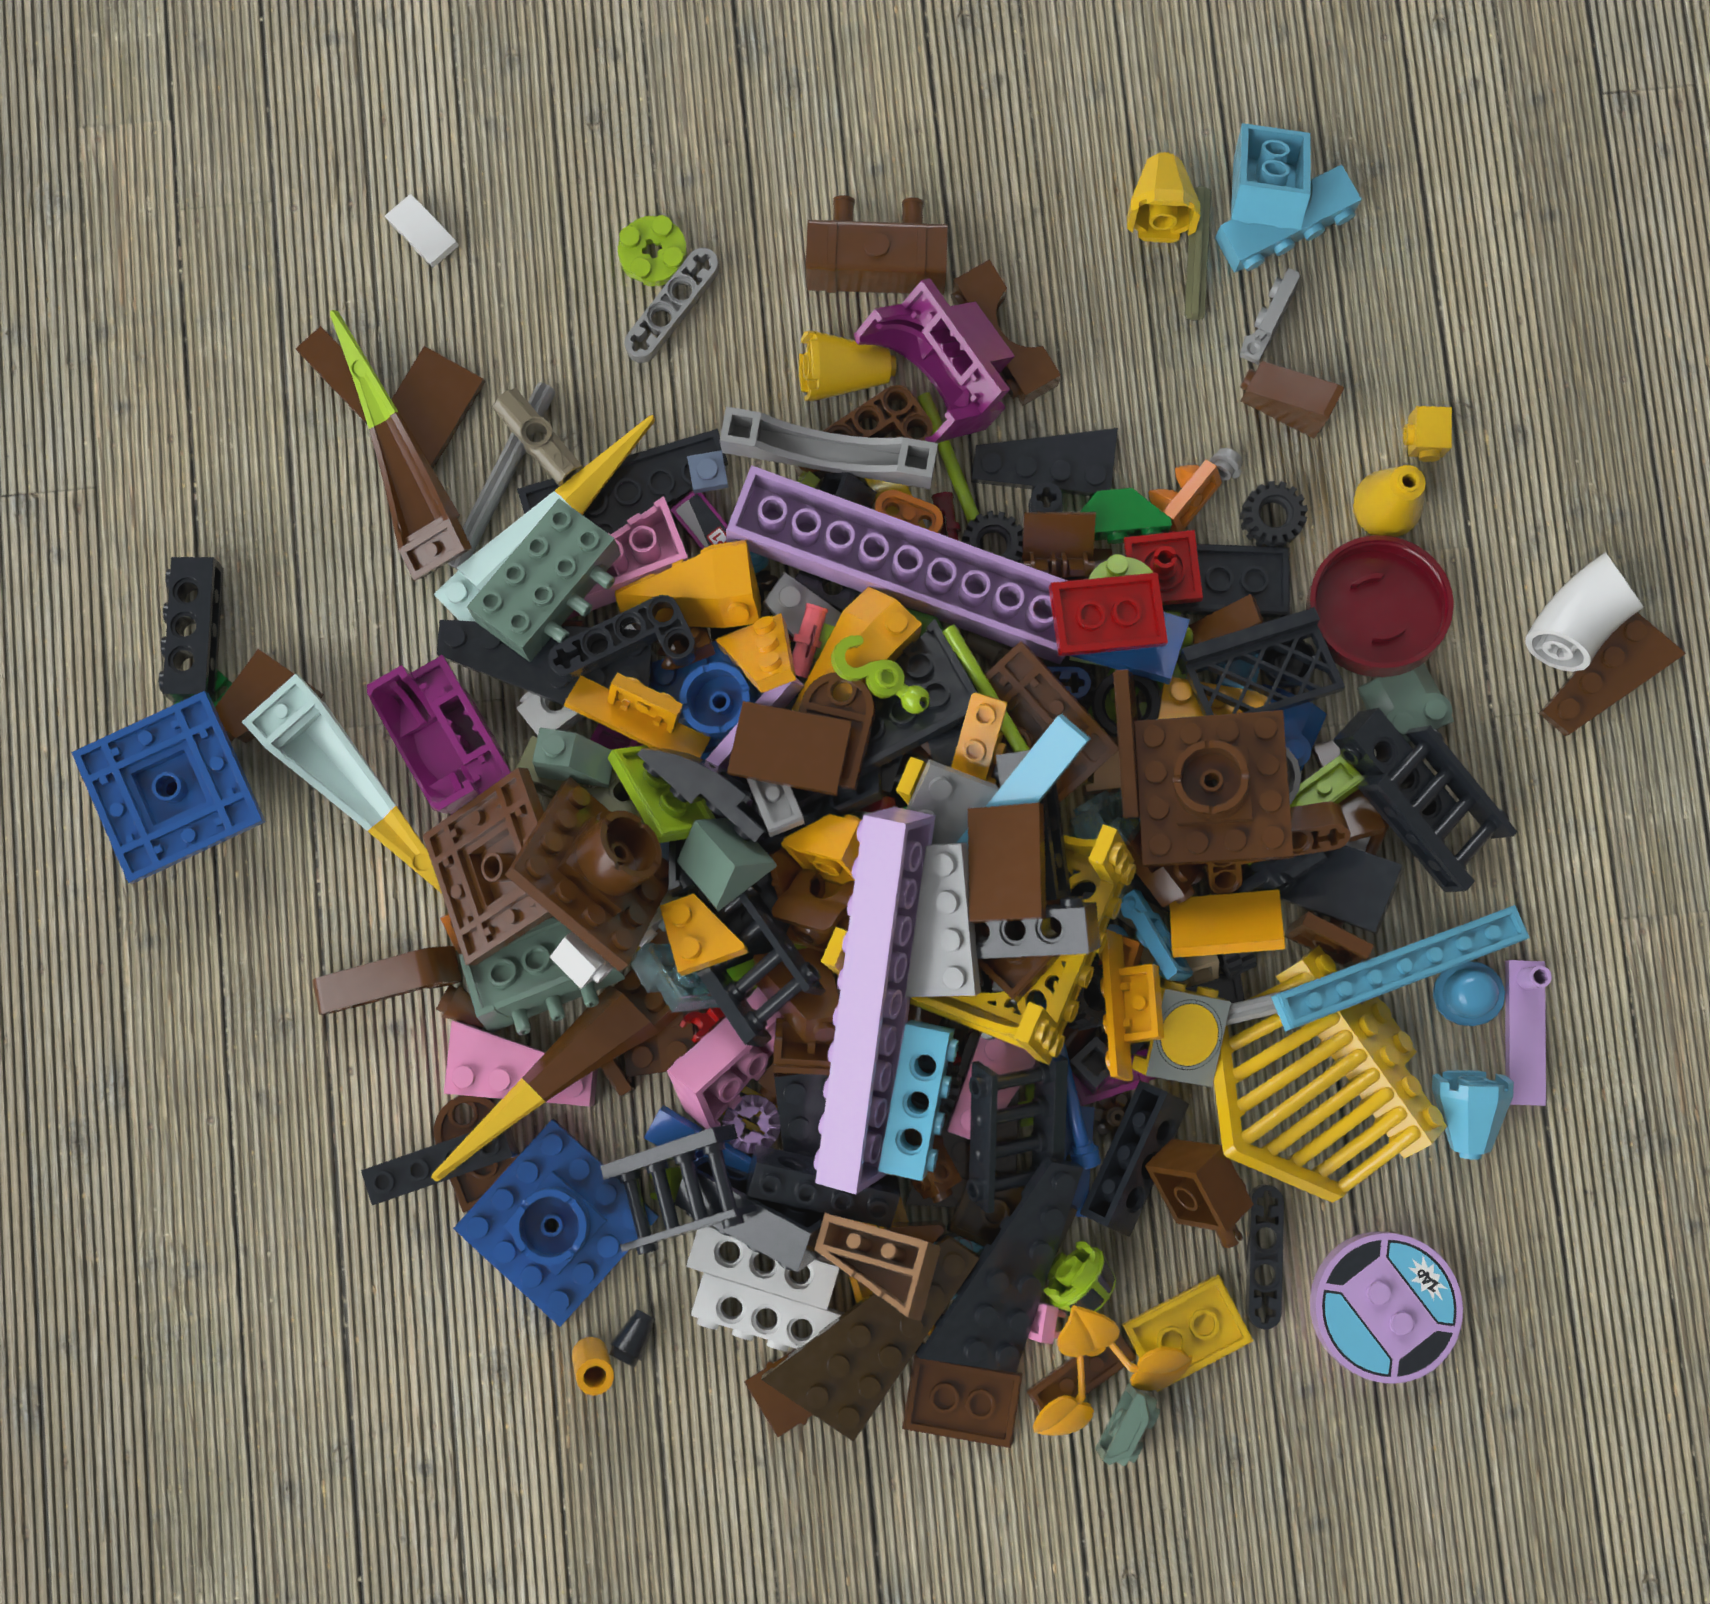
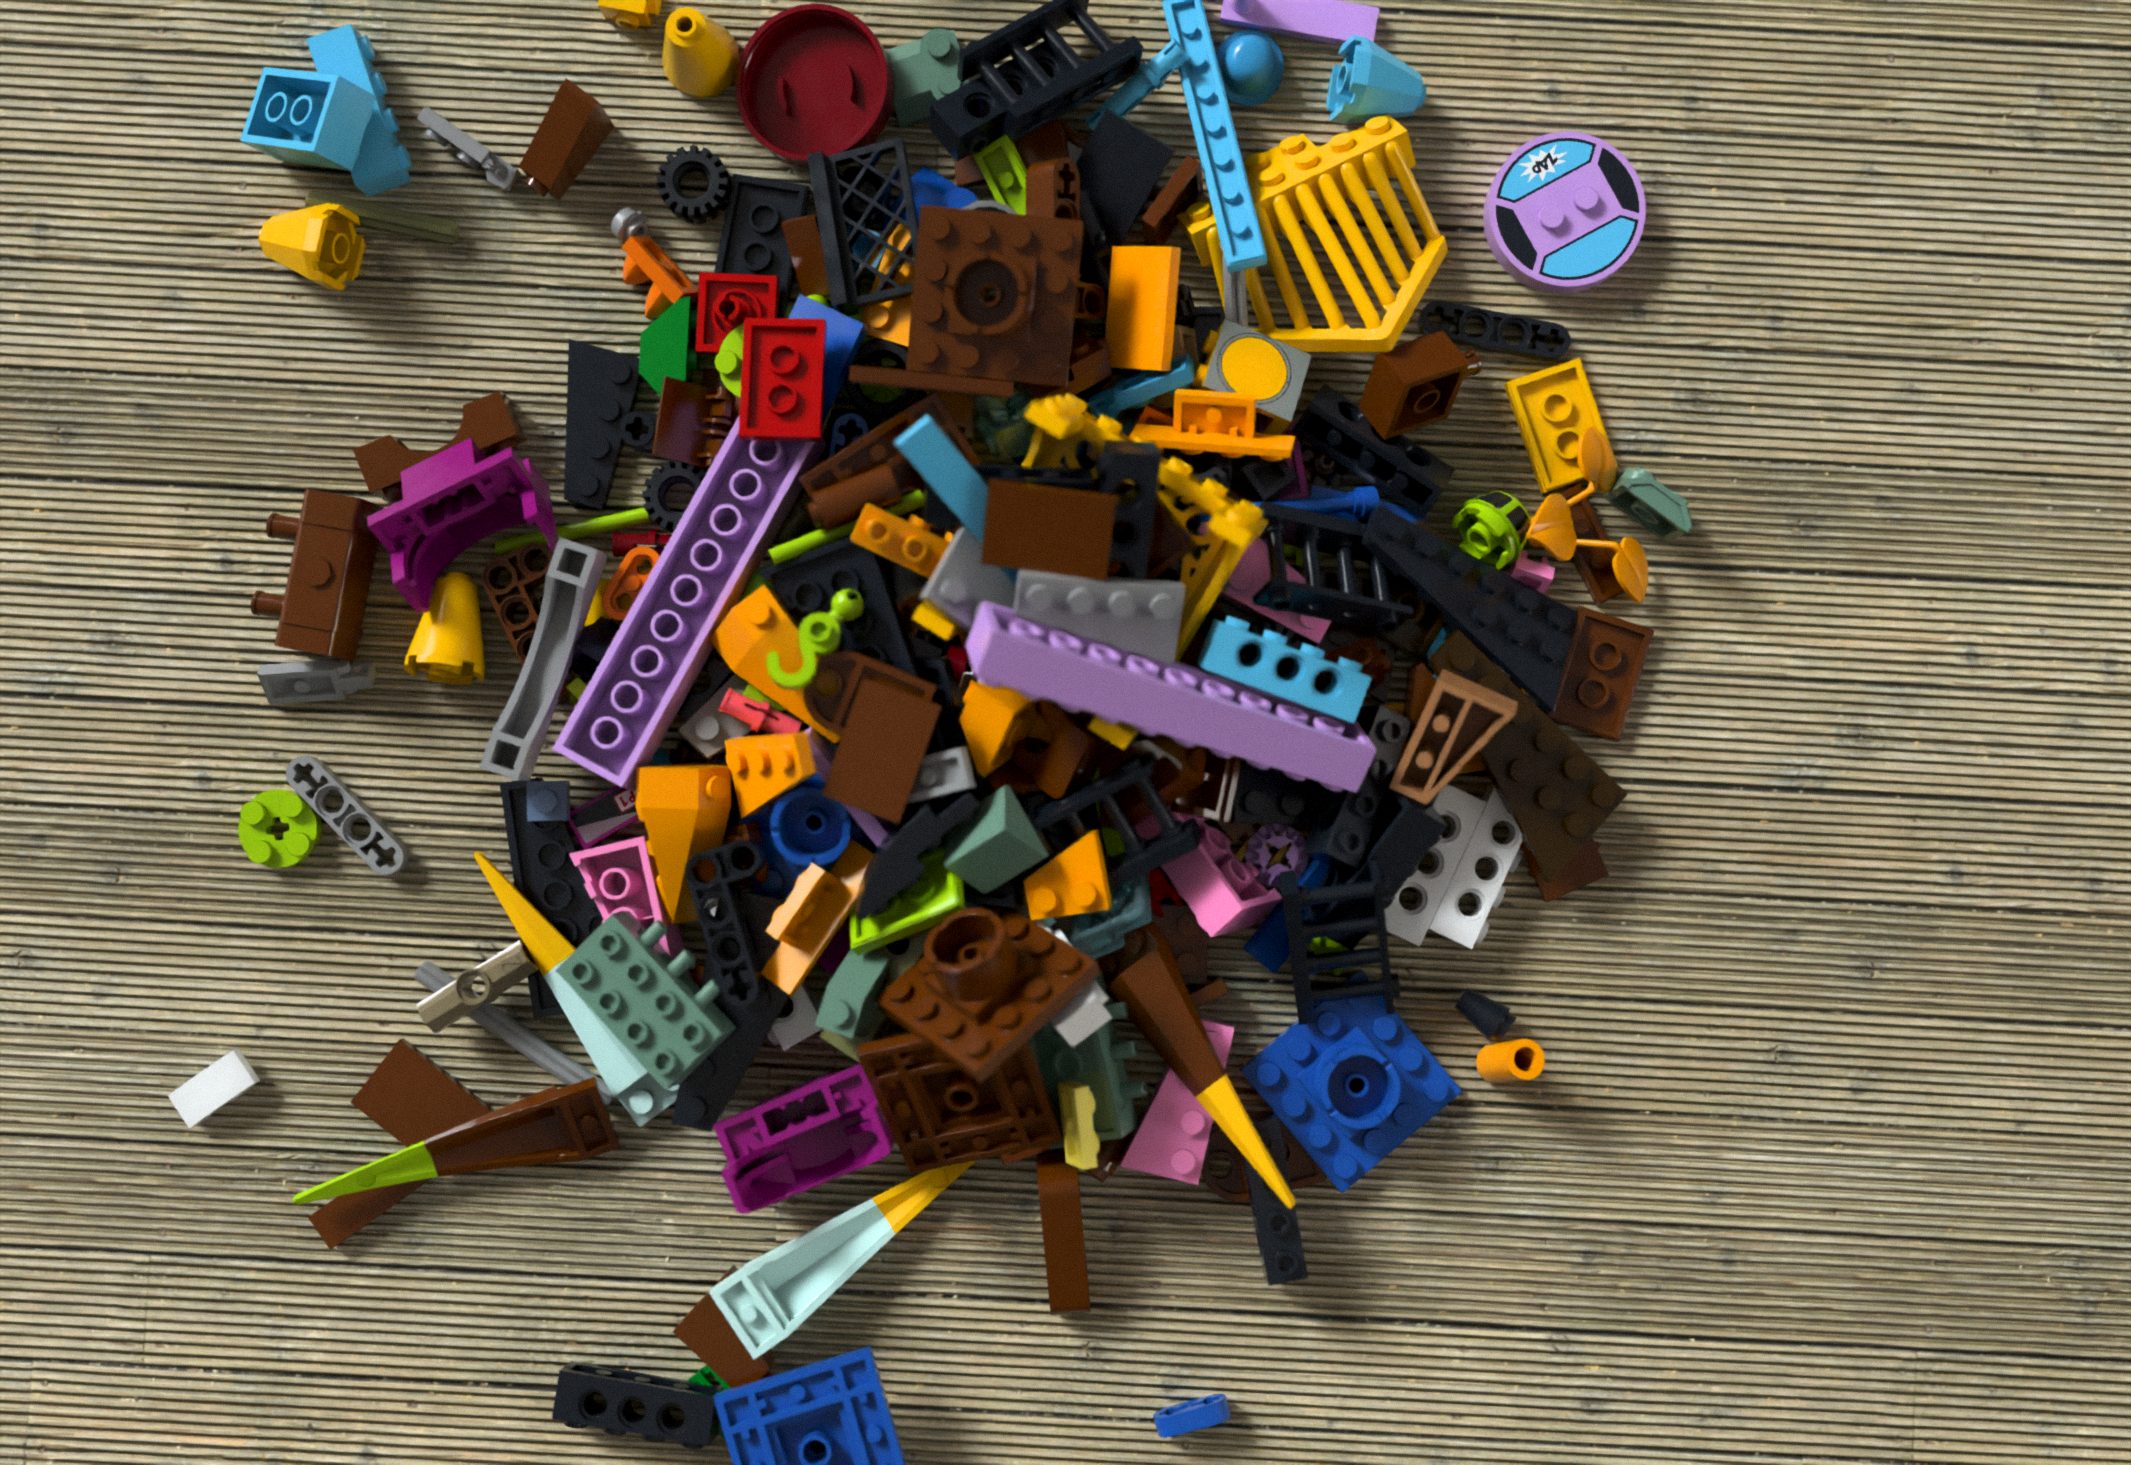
camera: 80 degrees left, 5 degrees up
none -> light grey hinge [257,660,377,705]
none -> reddish brown brick [806,464,903,532]
none -> light yellow plate [1057,1080,1100,1170]
none -> medium azure pin [1085,38,1190,131]
none -> blue beam [1153,1394,1231,1438]

